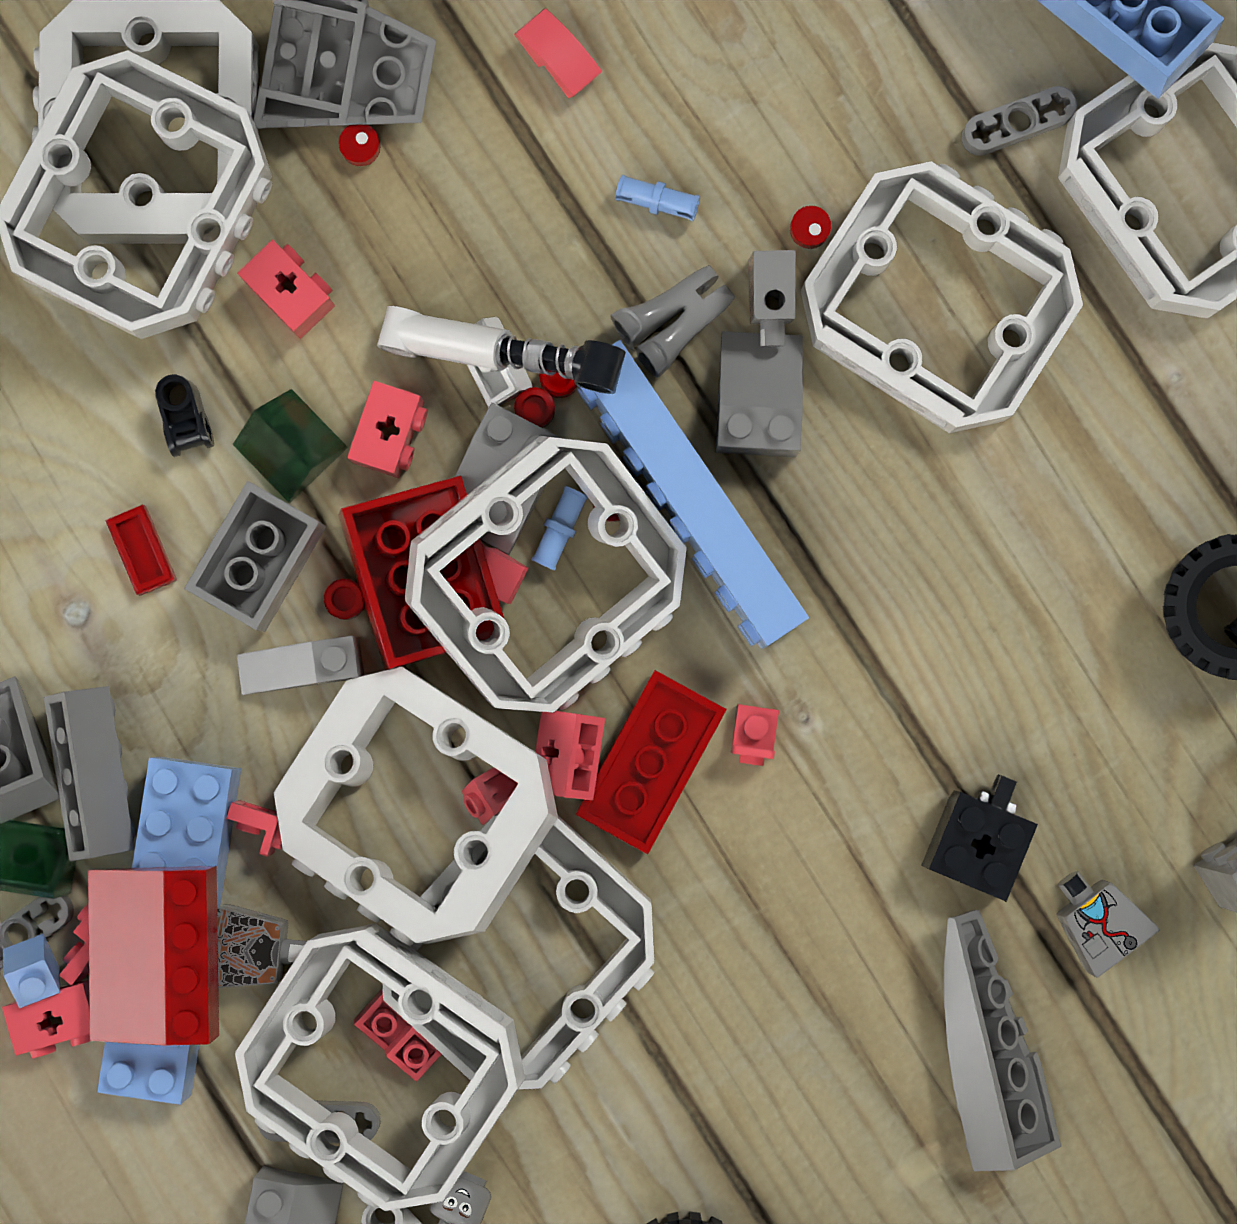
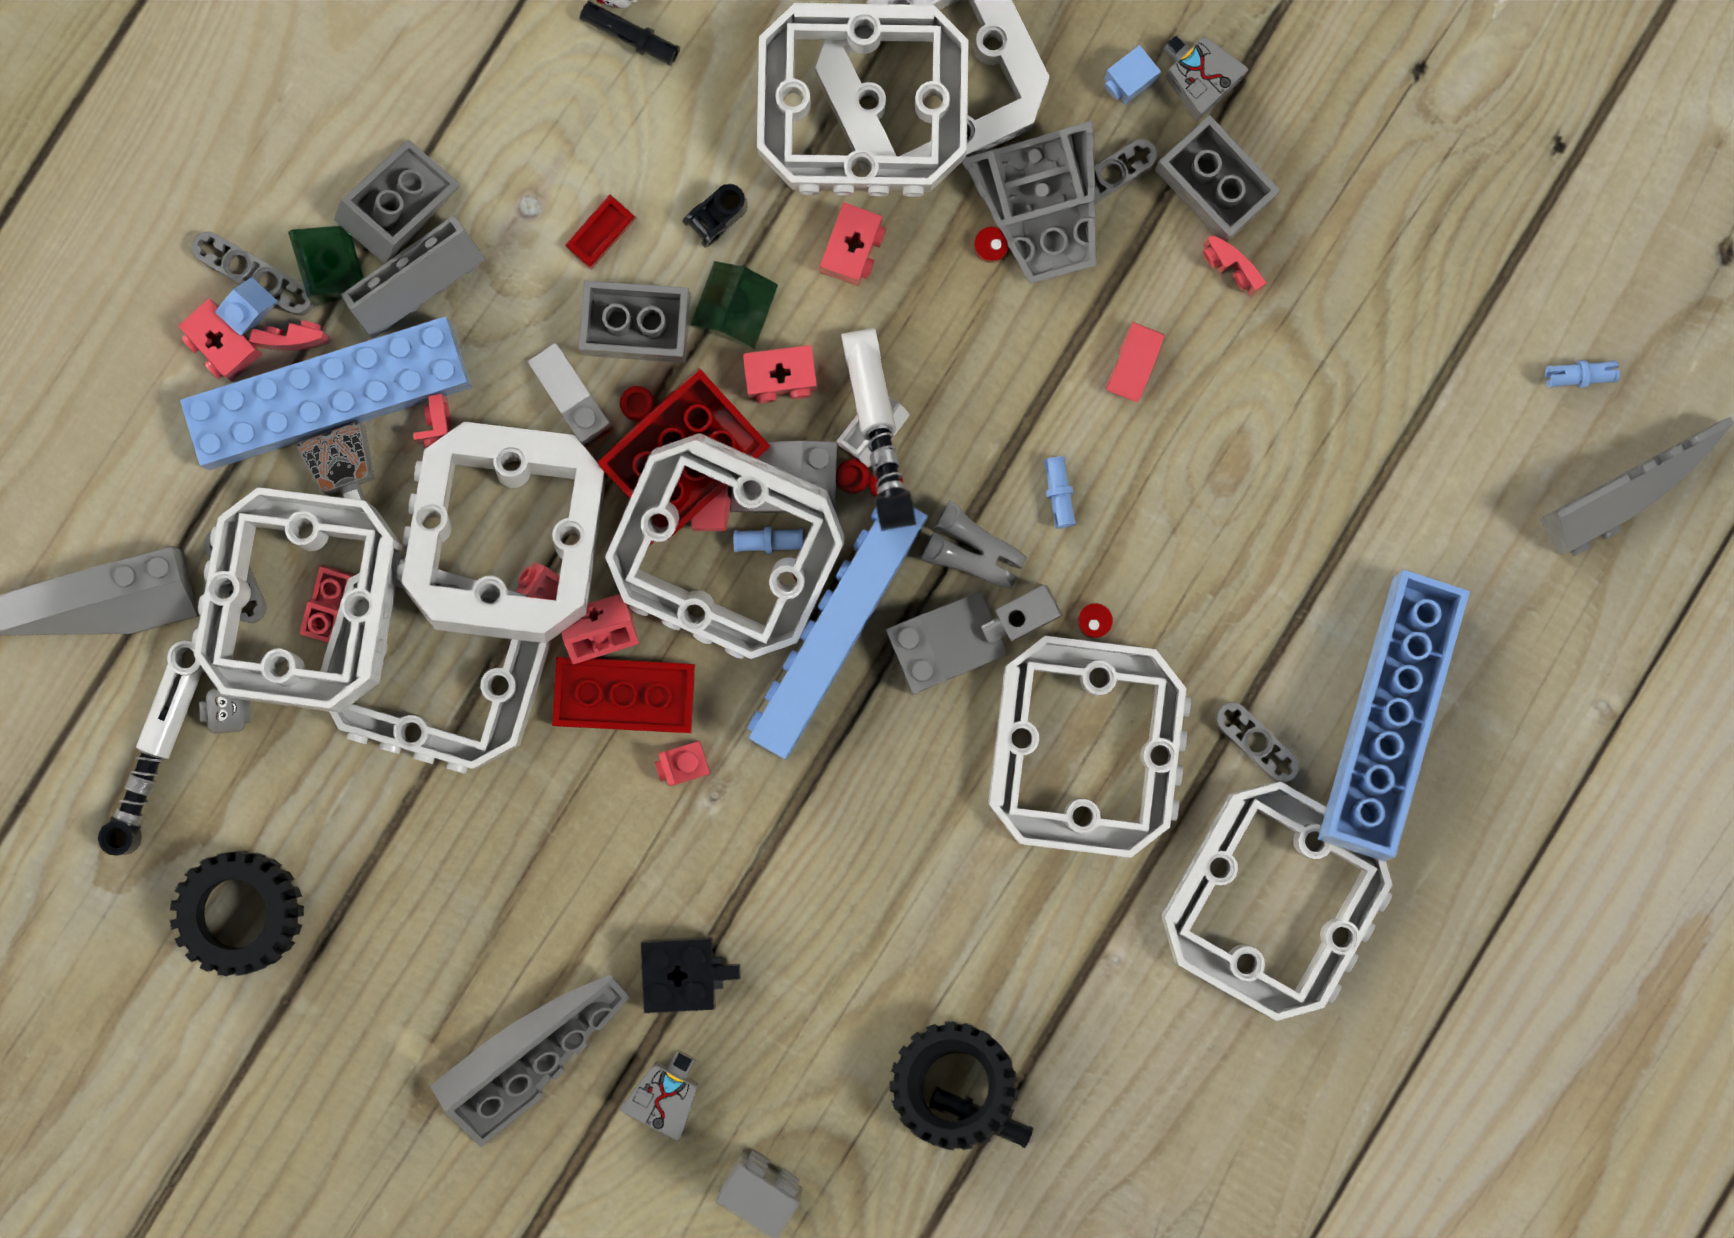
camera: 65 degrees right, 0 degrees up
slope [88,866,219,1046] -> none

